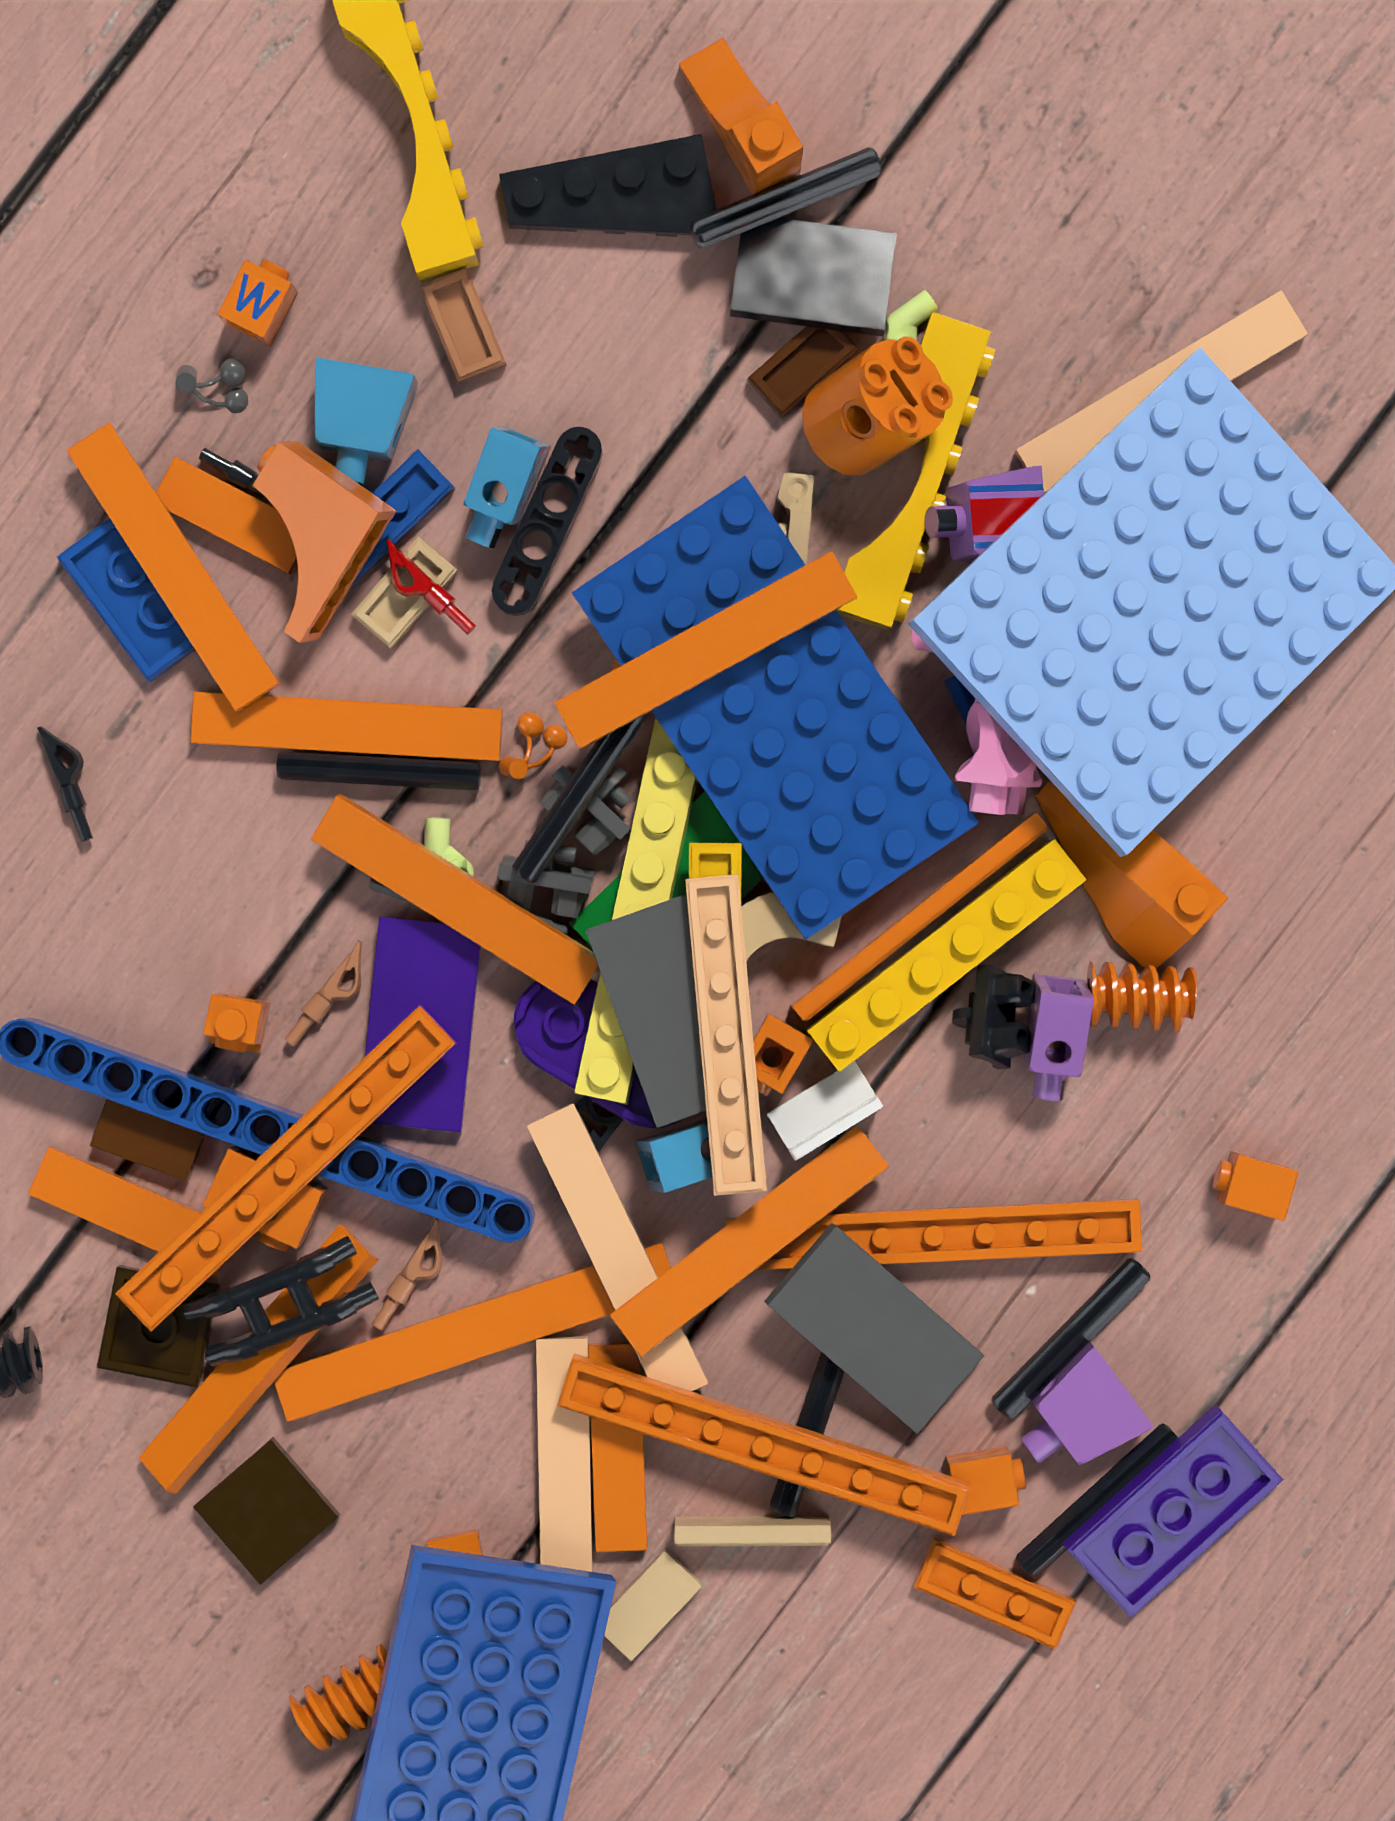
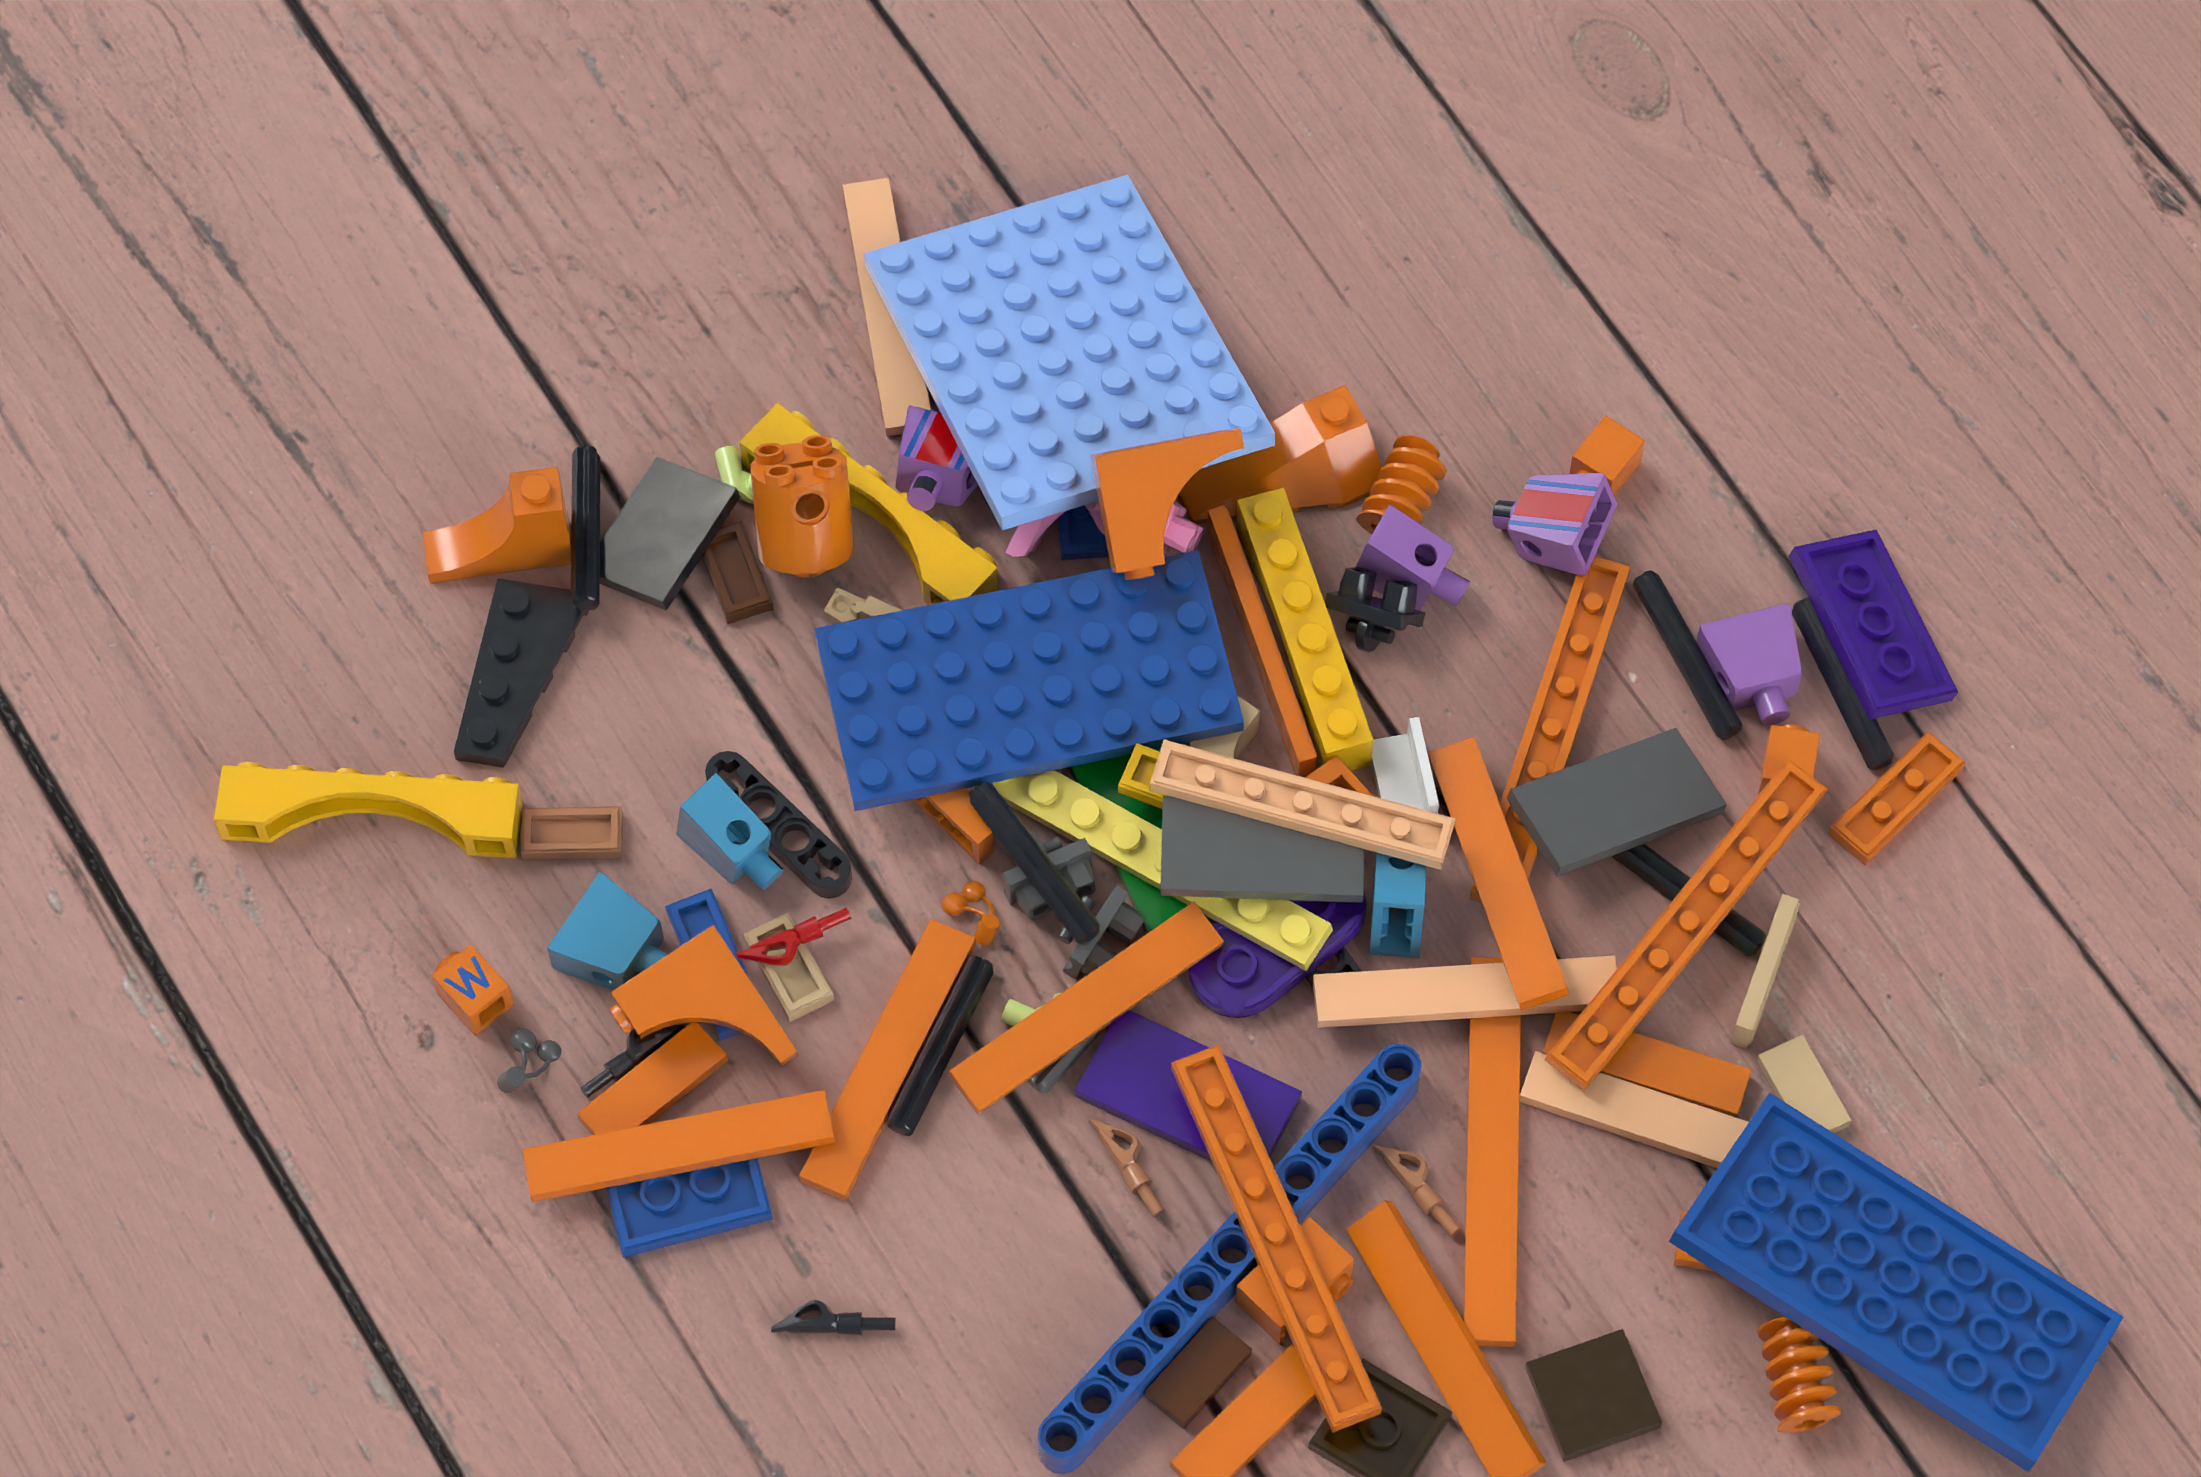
camera: 65 degrees left, 25 degrees down
black piece [183,1236,379,1366] -> none
orange brick [203,992,271,1053] -> none
orange tile [554,551,857,750] -> none
none -> orange arch [1090,428,1244,580]
none -> medium lavender torso [1492,473,1617,576]

